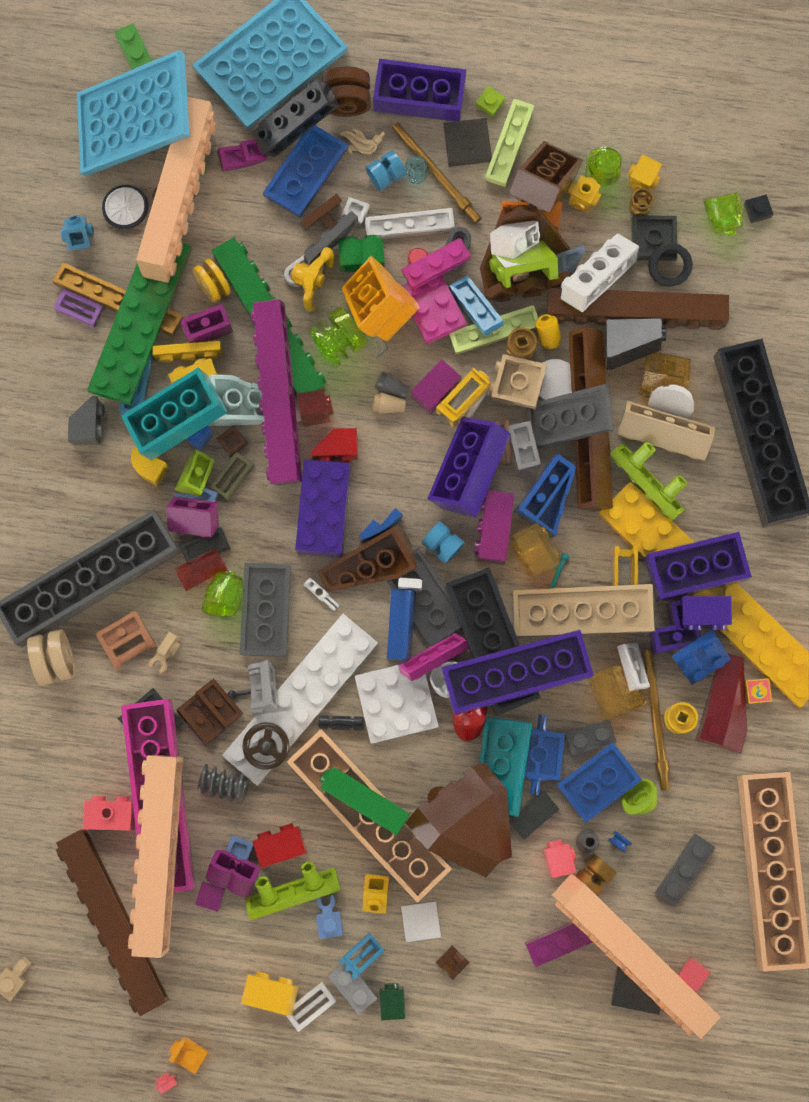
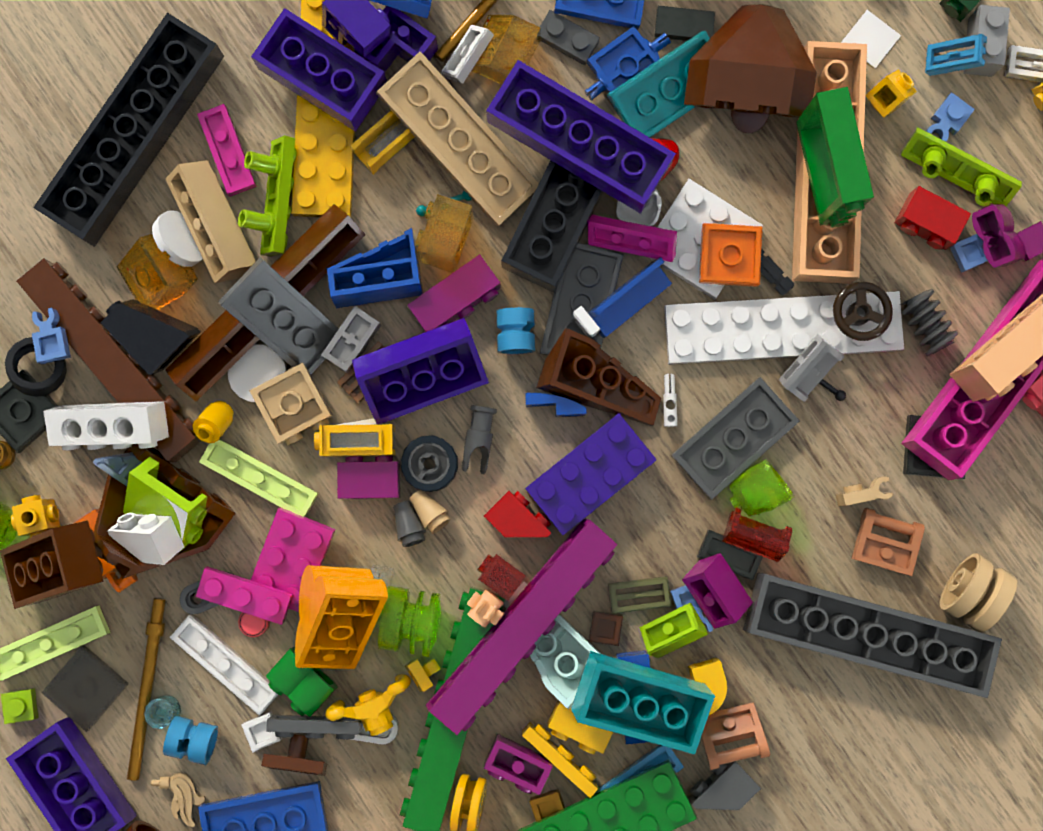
camera: 140 degrees left, 5 degrees up
reddish brown slope [176,678,243,746] -> none
dark azure plate [449,275,504,336] -> none
pearl gold wheel [506,327,537,360] -> none
none -> medium blue plate [32,308,71,364]
none -> dark pink plate [197,104,257,197]
none -> wheel [401,435,458,492]
none -> yellow tile [404,659,440,692]
none -> dark grey piece [462,405,497,474]
none -> light nougat gear [467,589,504,628]
none -> orange tile [699,223,762,287]
none -> nougat plate [701,702,770,770]

